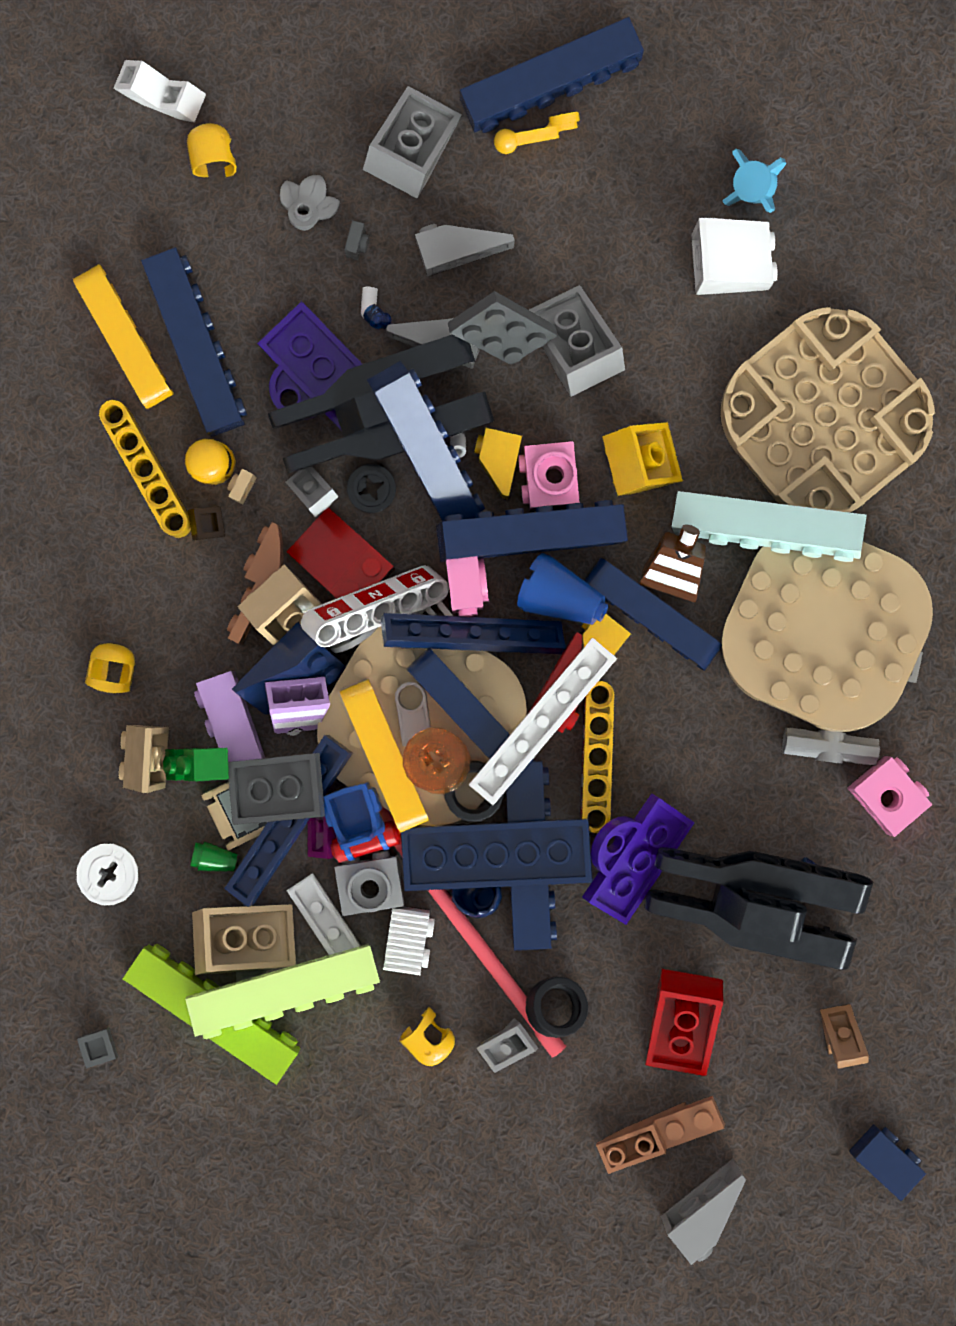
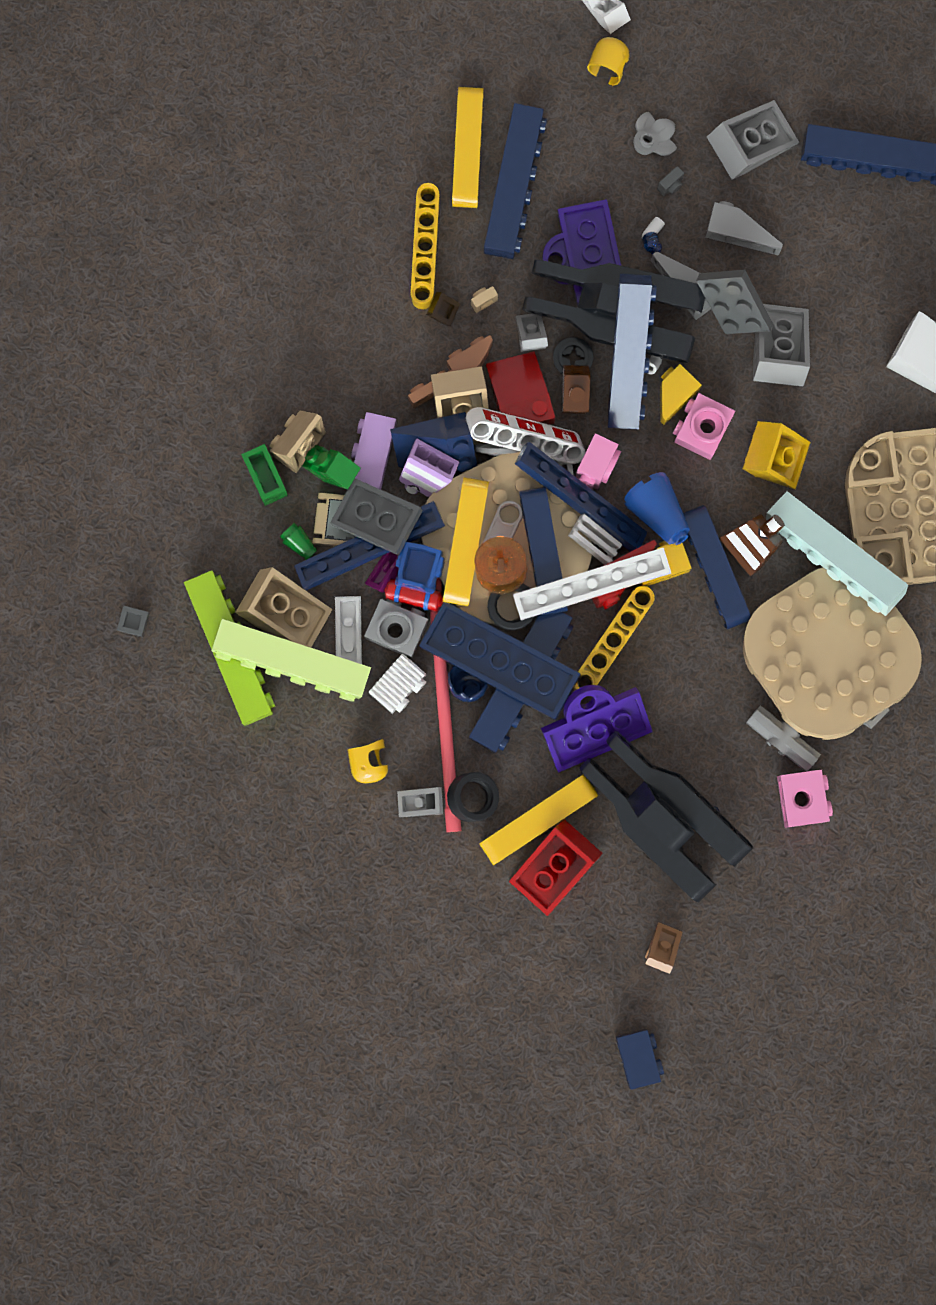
camera: 35 degrees right, 5 degrees down
white piece [77,844,138,905] -> none
yellow helmet [85,643,135,693] -> none
yellow helmet [185,439,236,485] -> none
dark blue brick [436,500,628,562] -> none
yellow piece [494,112,580,154] -> none
nougat slope [596,1096,725,1174] -> none
light grey slope [661,1159,746,1265] -> none
none -> green brick [241,444,288,506]
none -> yellow beam [479,774,599,865]
none -> reddish brown torso [562,365,590,414]
none -> white tile [568,514,622,565]

